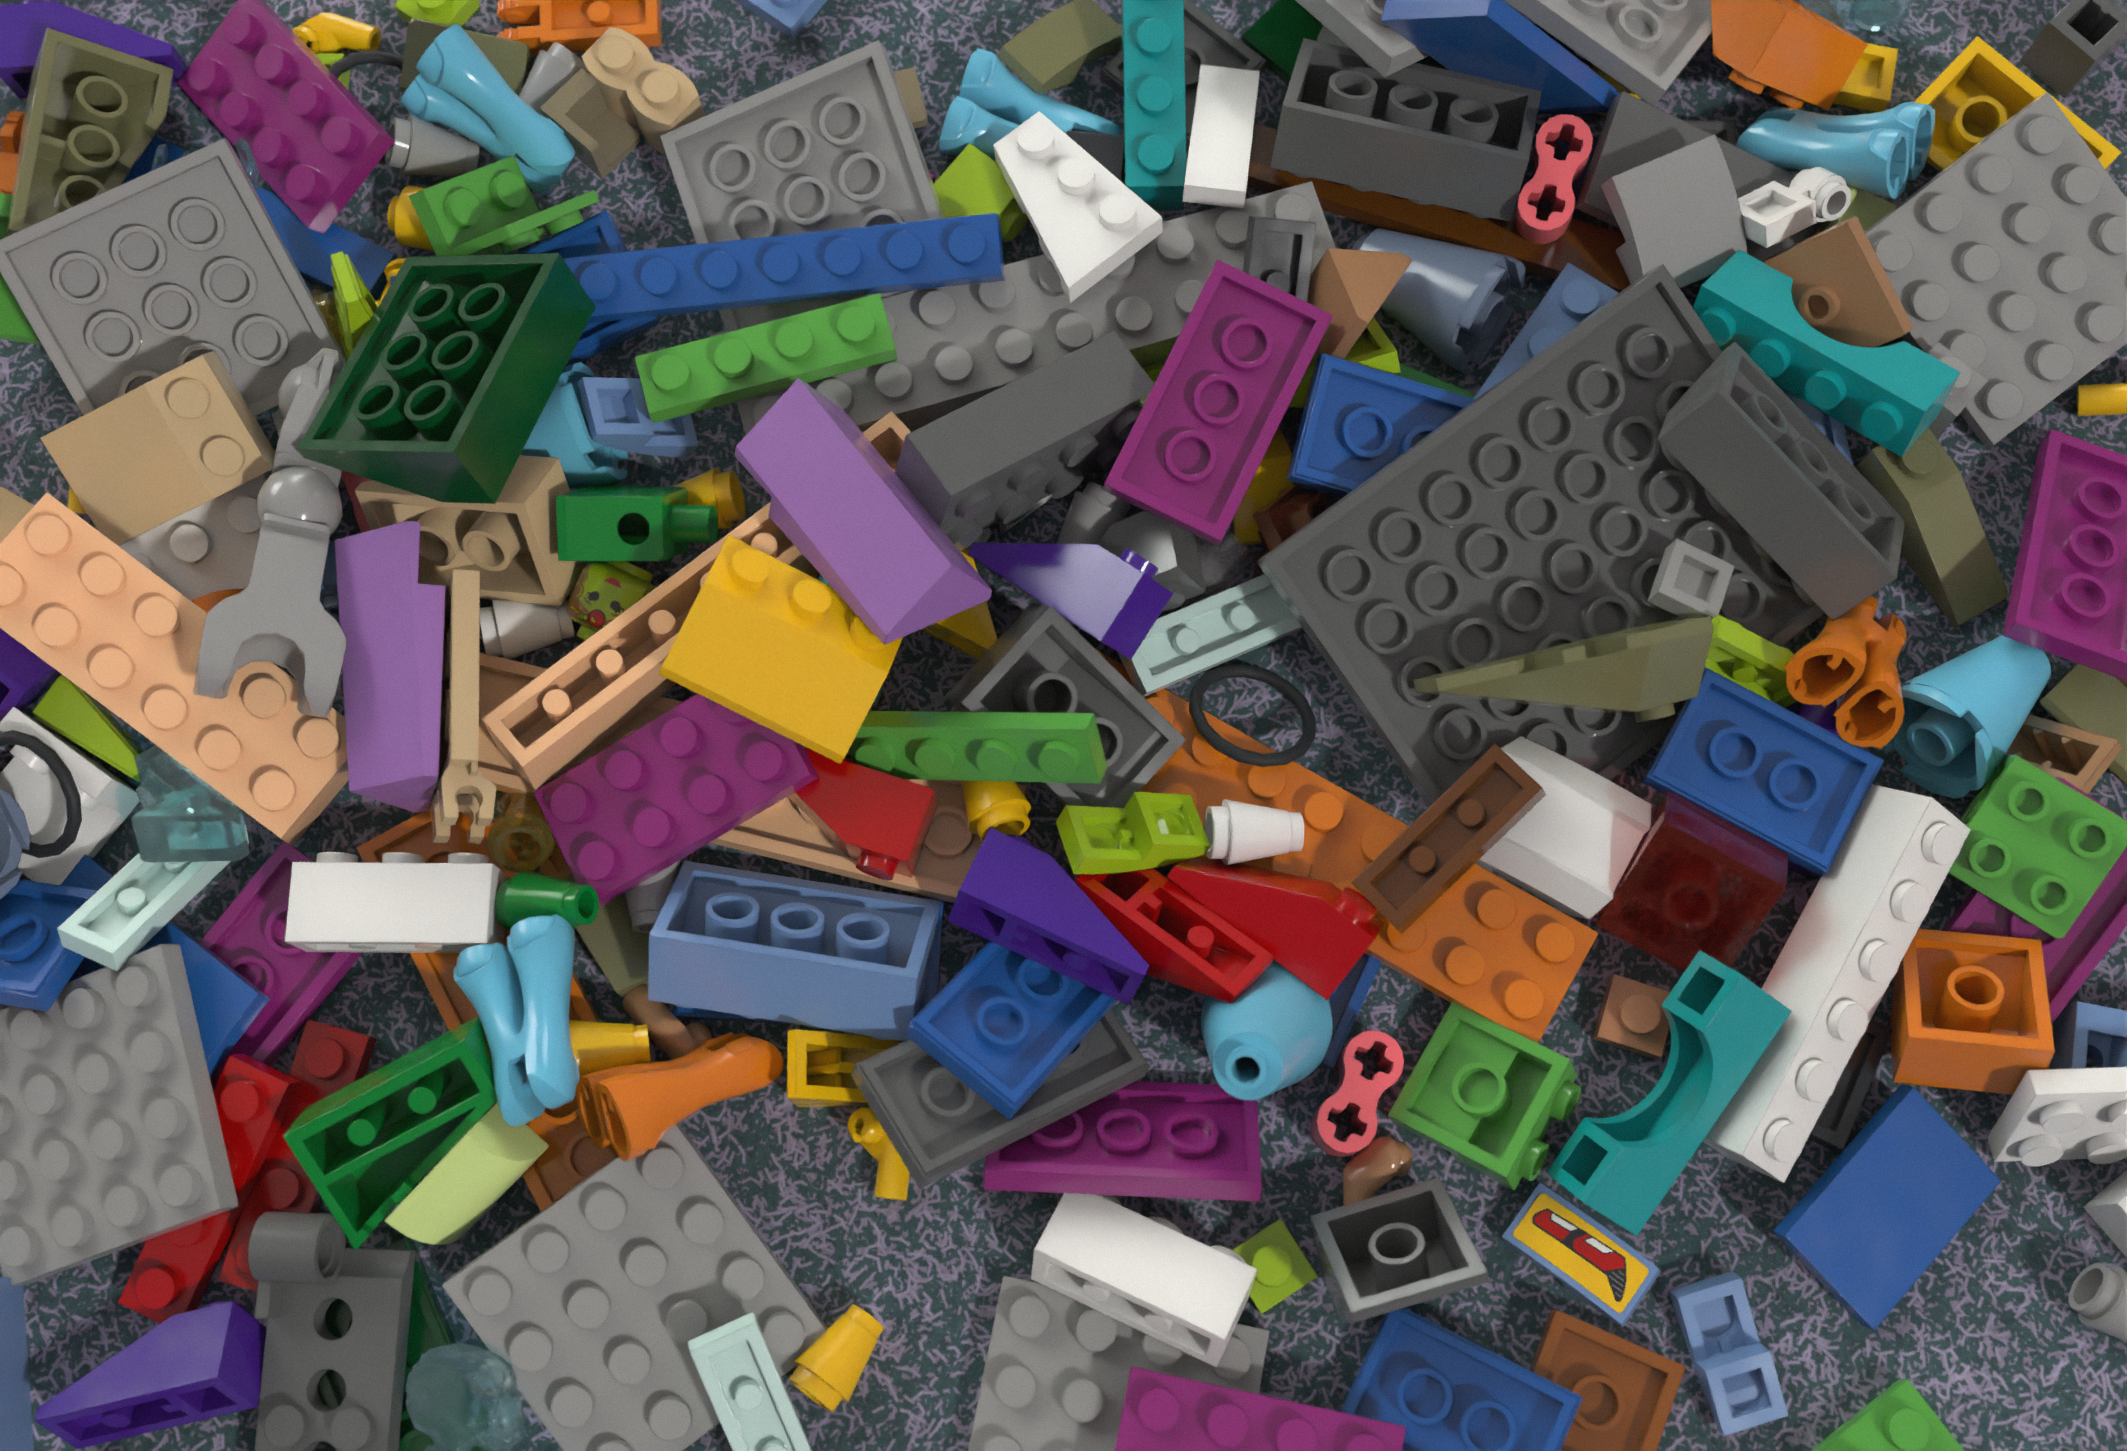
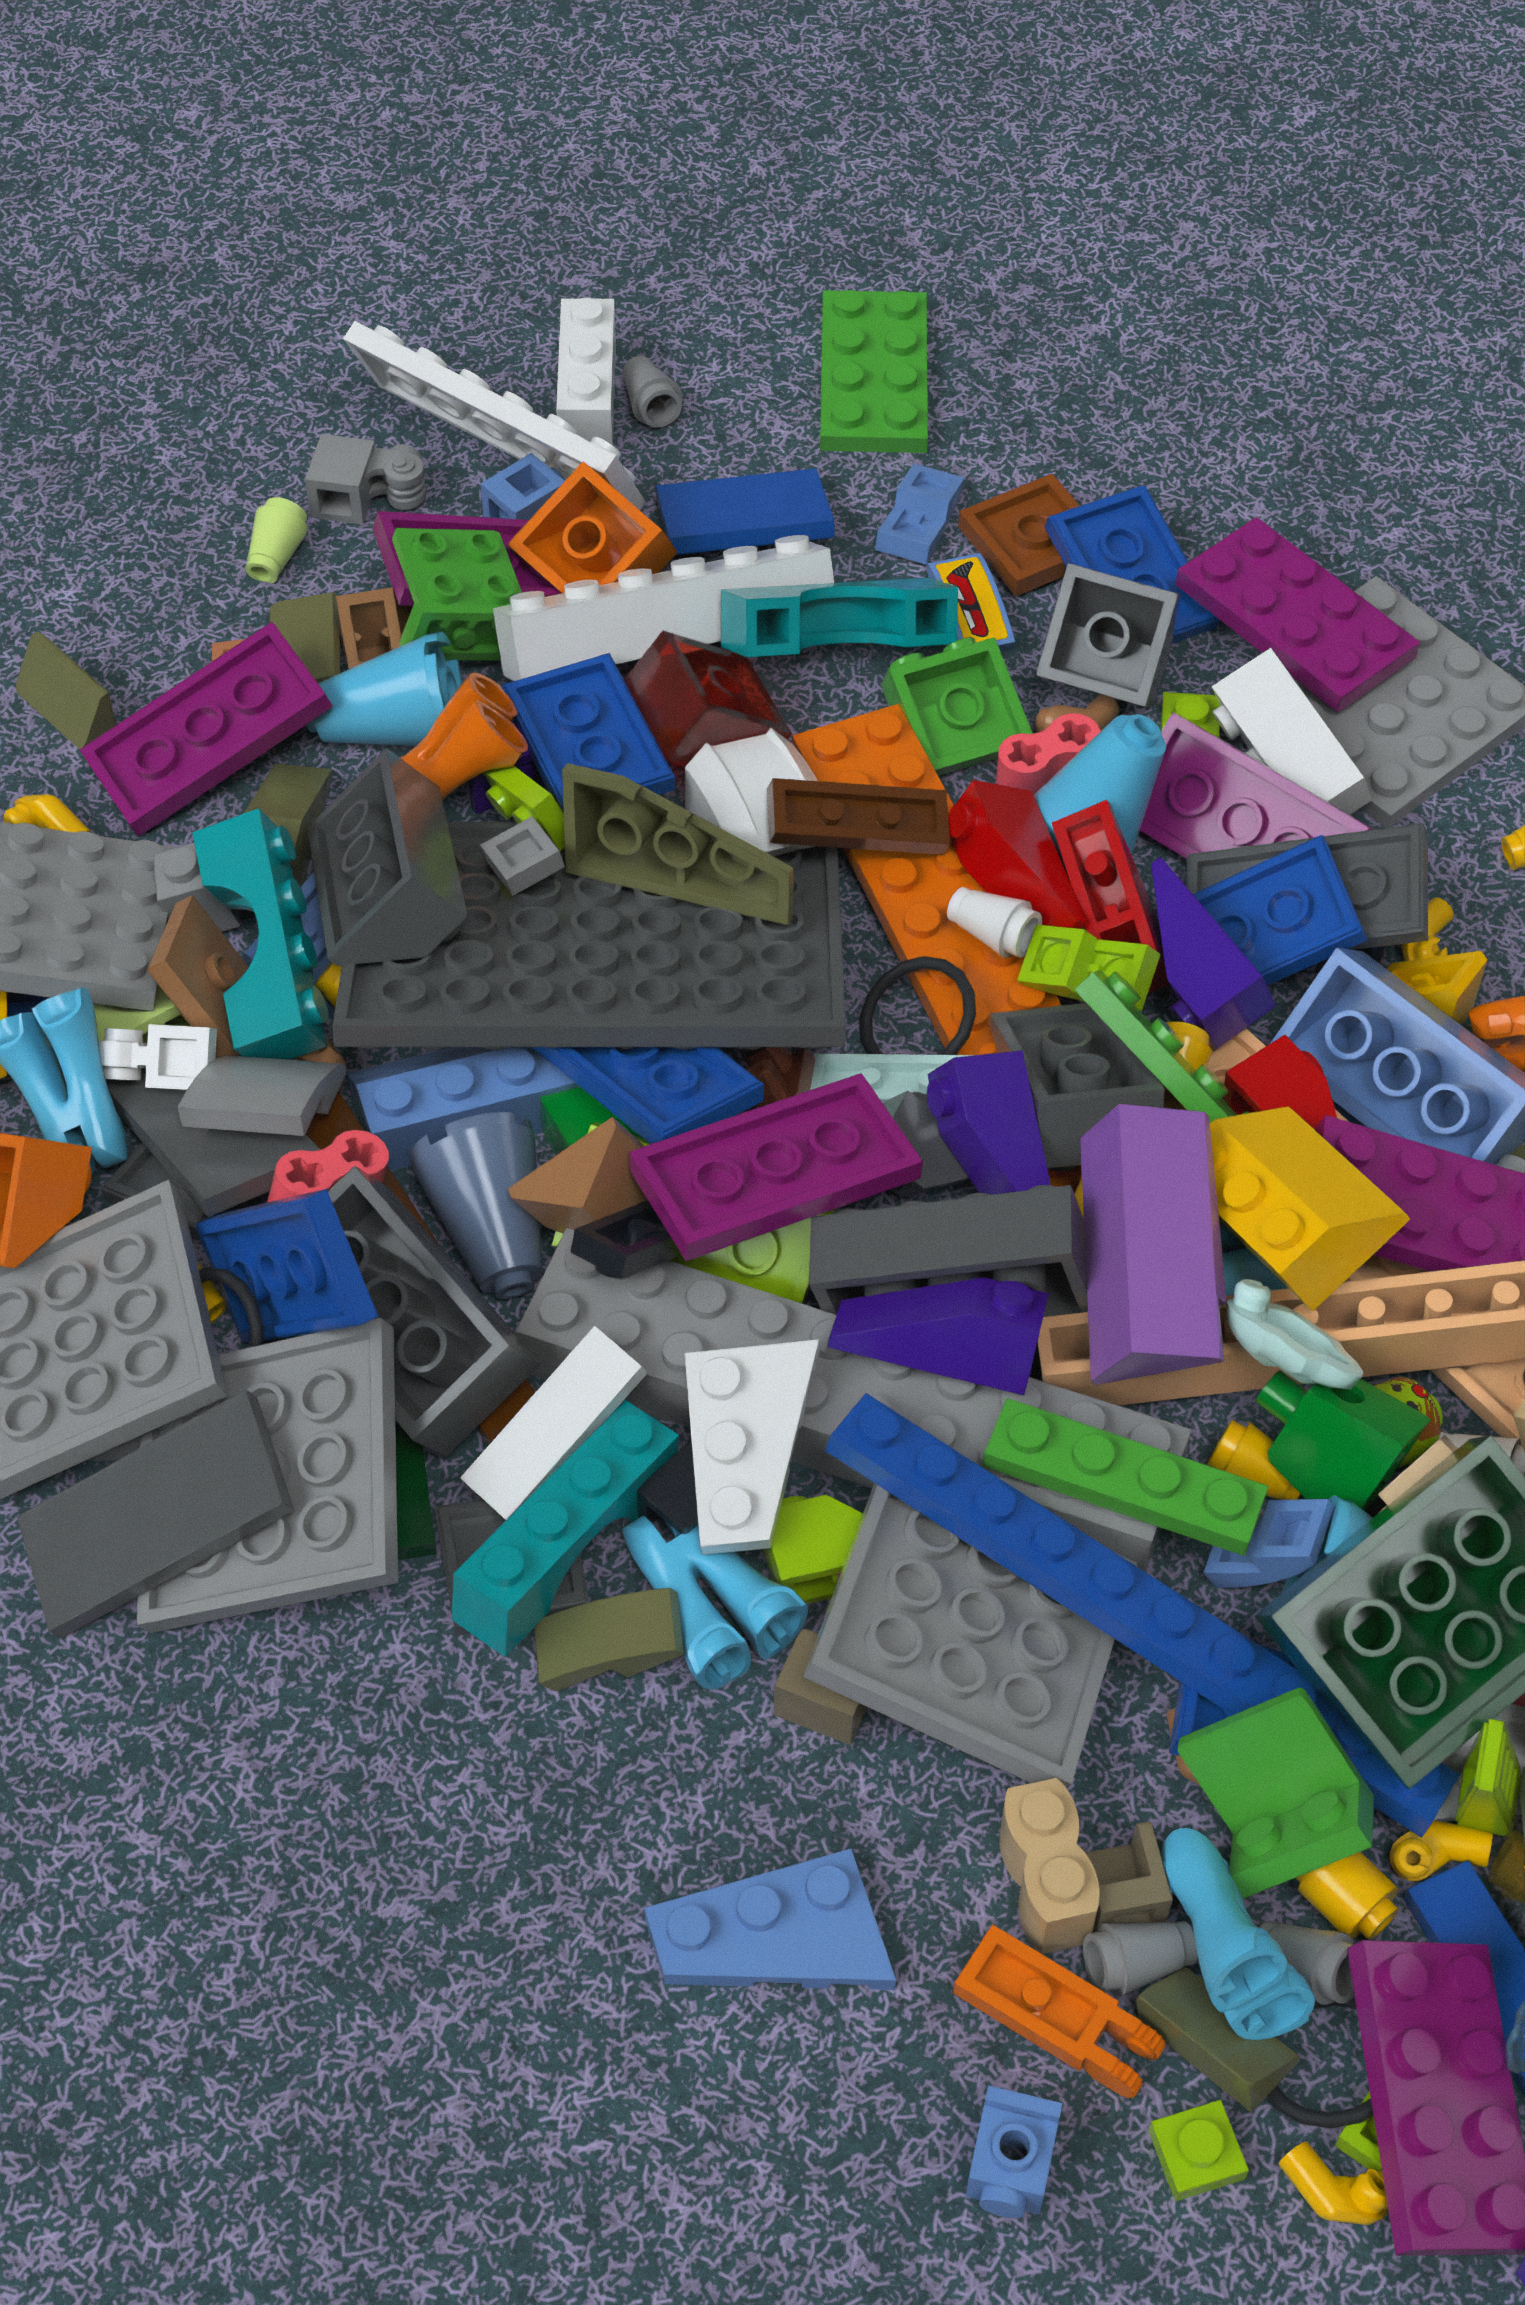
camera: 145 degrees left, 20 degrees down
nougat plate [1592,974,1670,1060] -> none
none -> dark purple slope [827,1277,1049,1395]
none -> light aqua arm [1226,1279,1363,1390]

